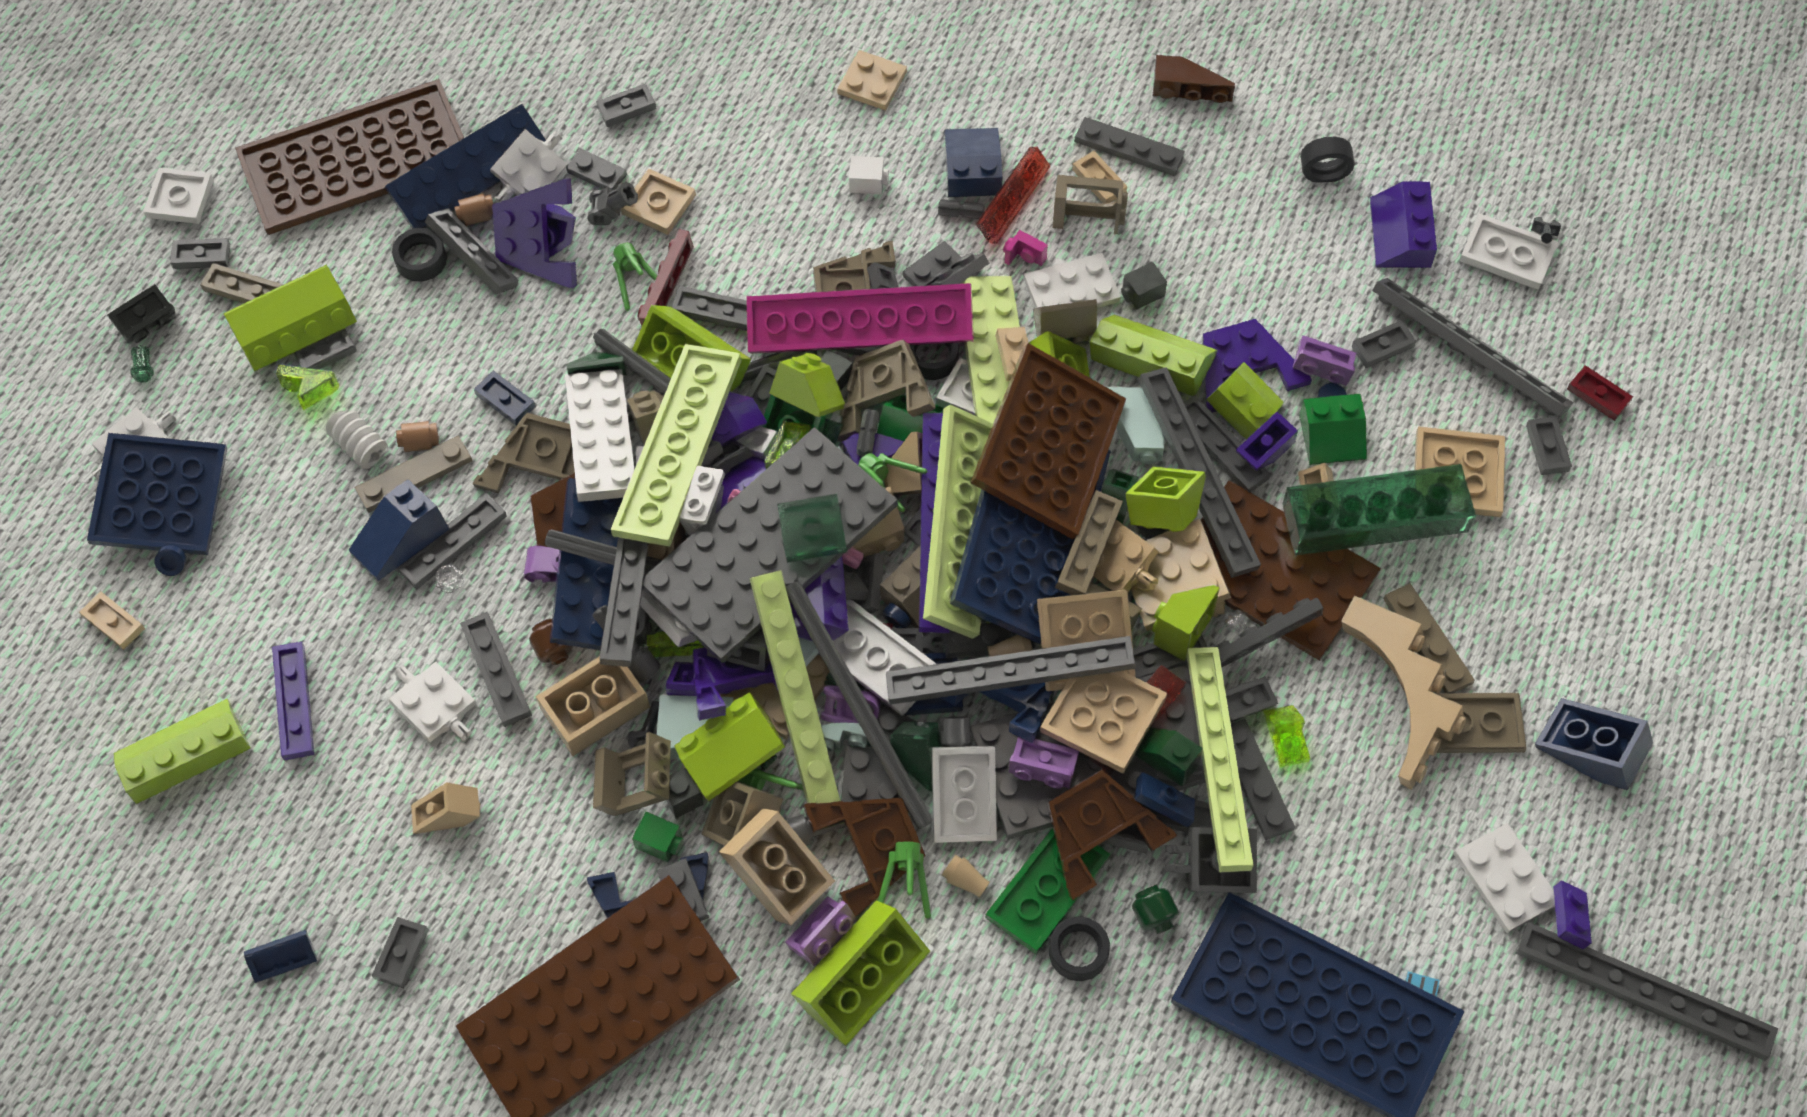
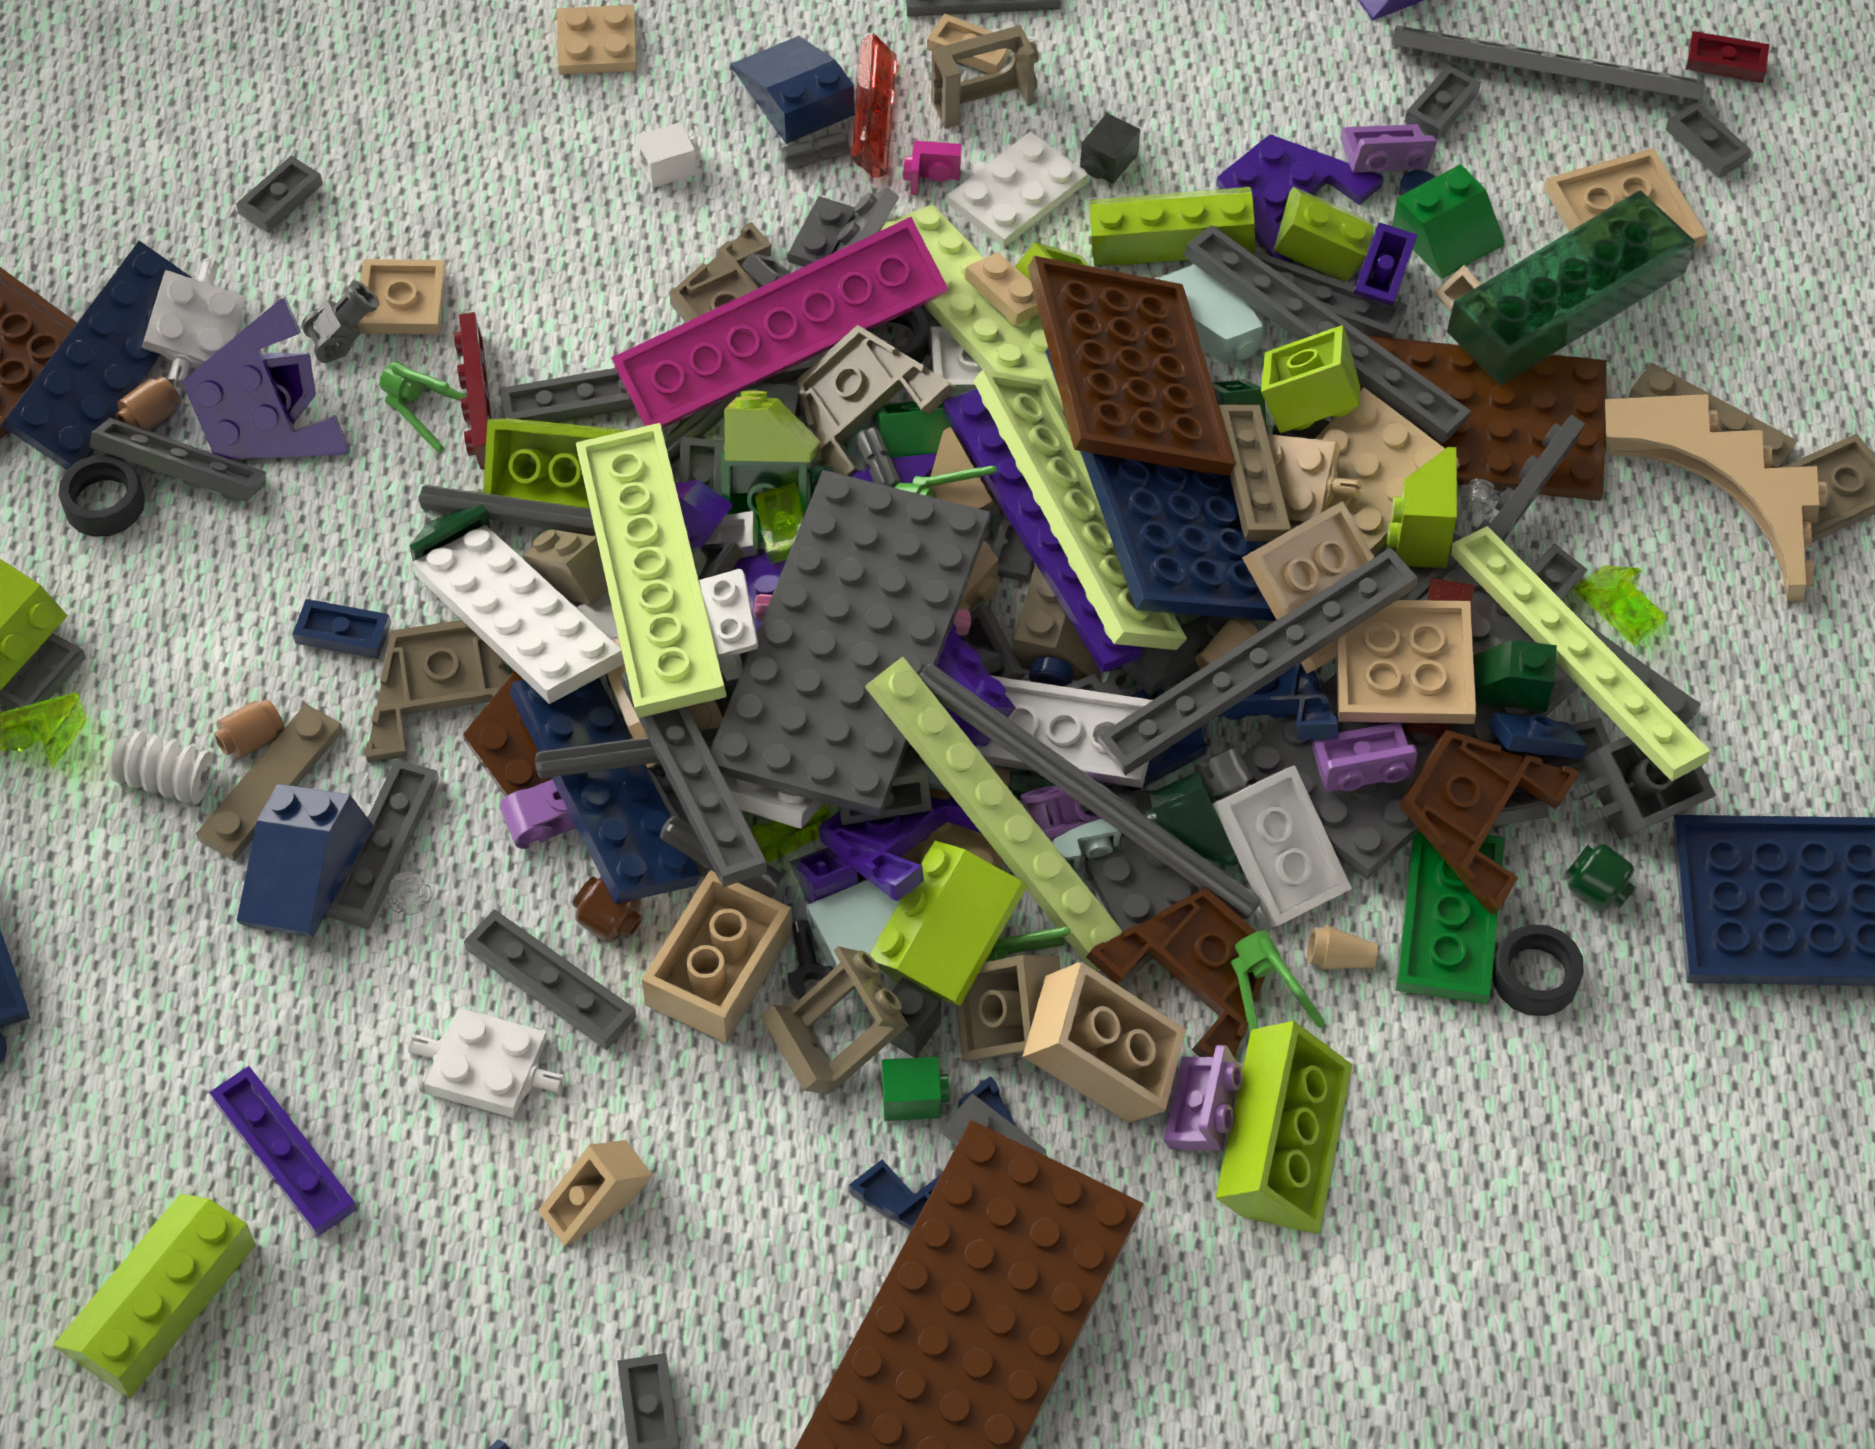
camera: 30 degrees left, 5 degrees down
plate [566,148,627,190] -> none
clear green plate [777,494,847,563] -> none
dark tan slope [1033,299,1097,343] -> none

